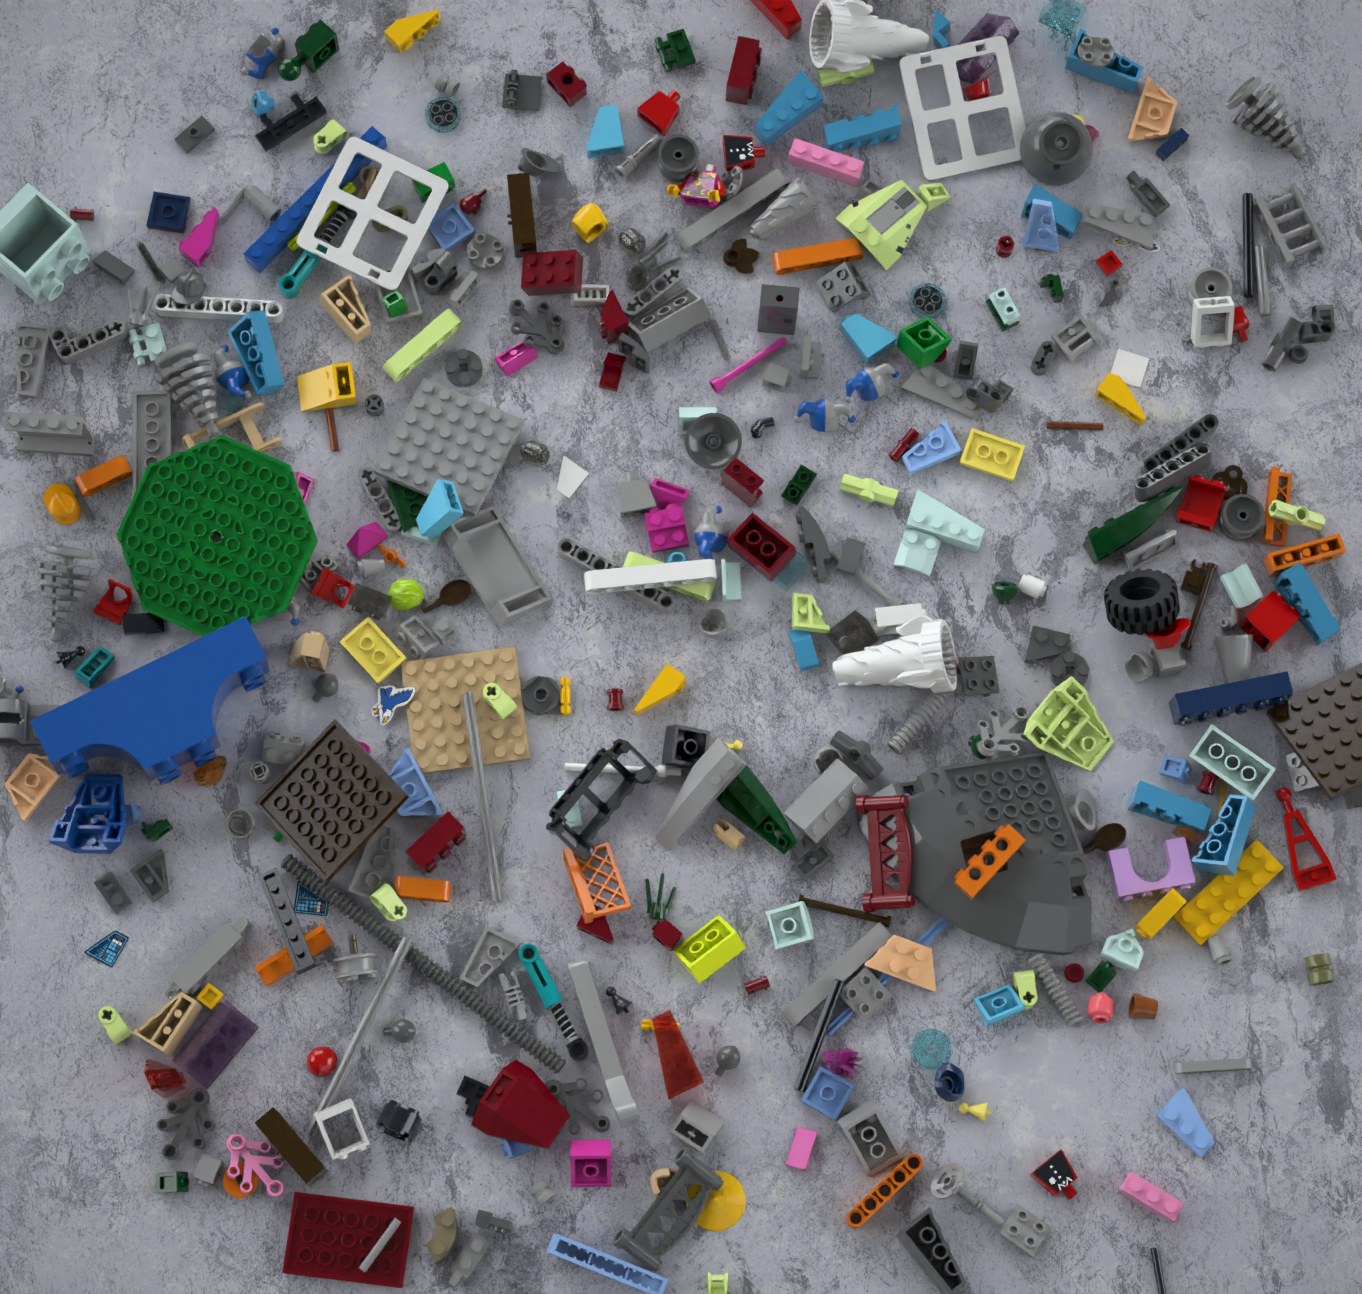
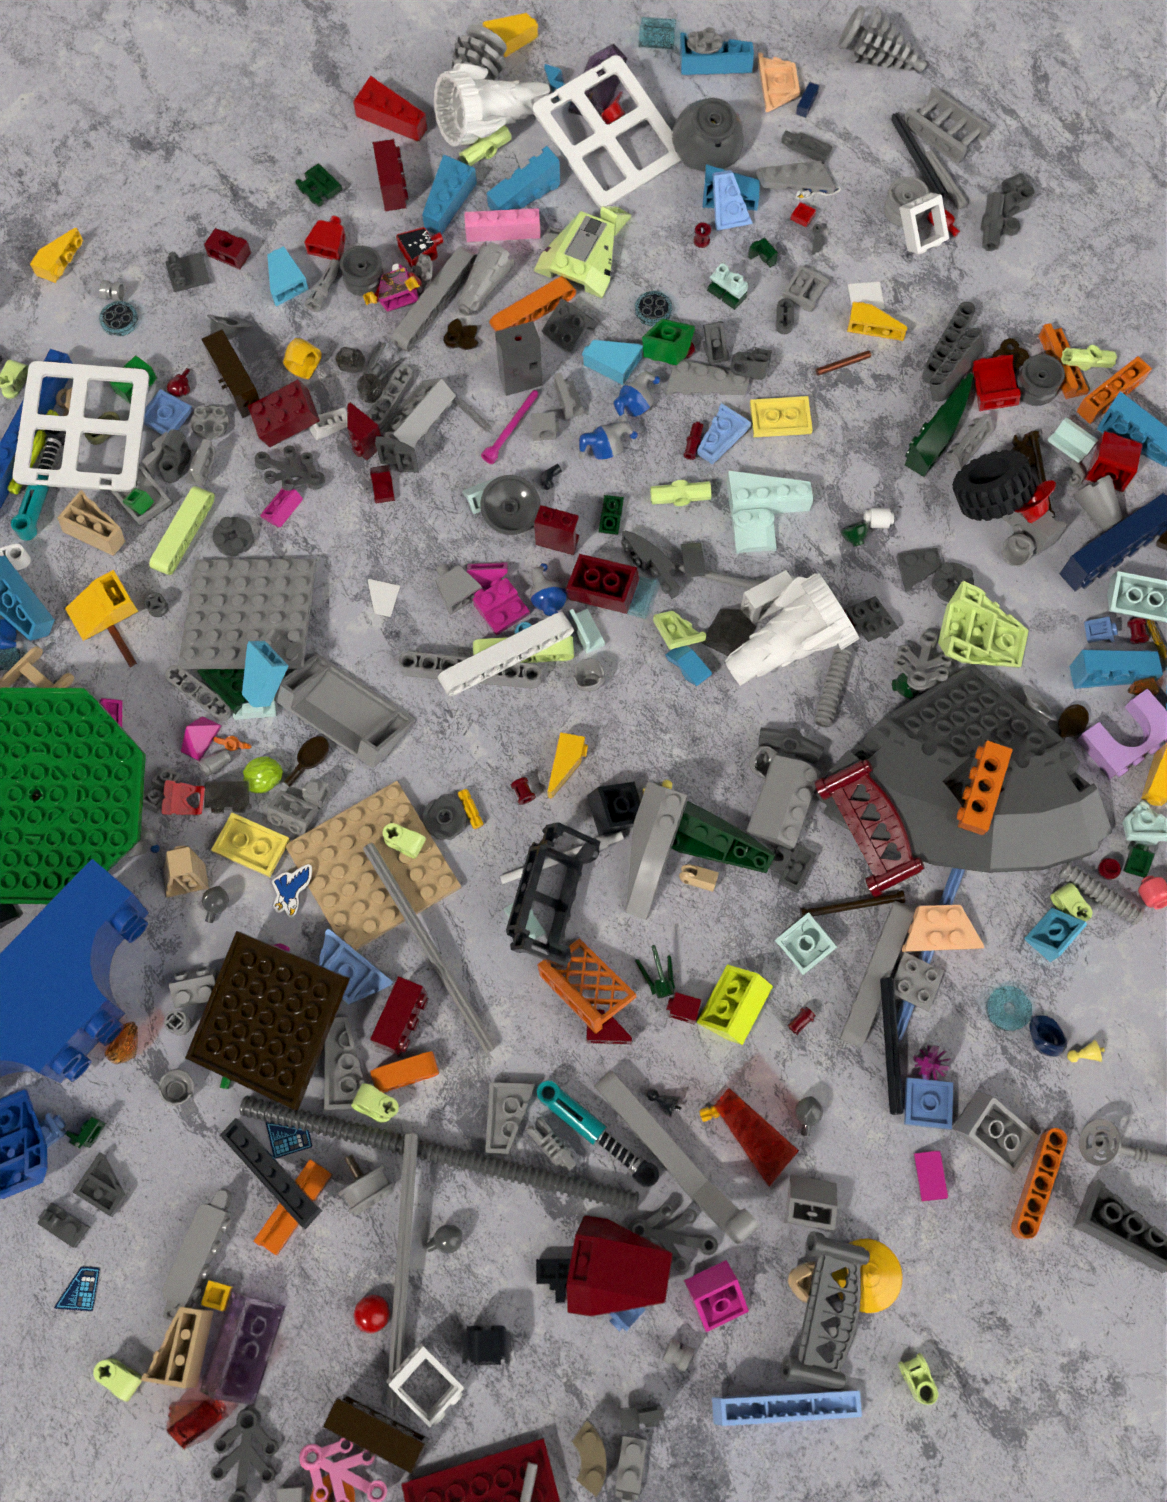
camera: 20 degrees left, 5 degrees down
clear smoke head [520,440,550,467] -> none

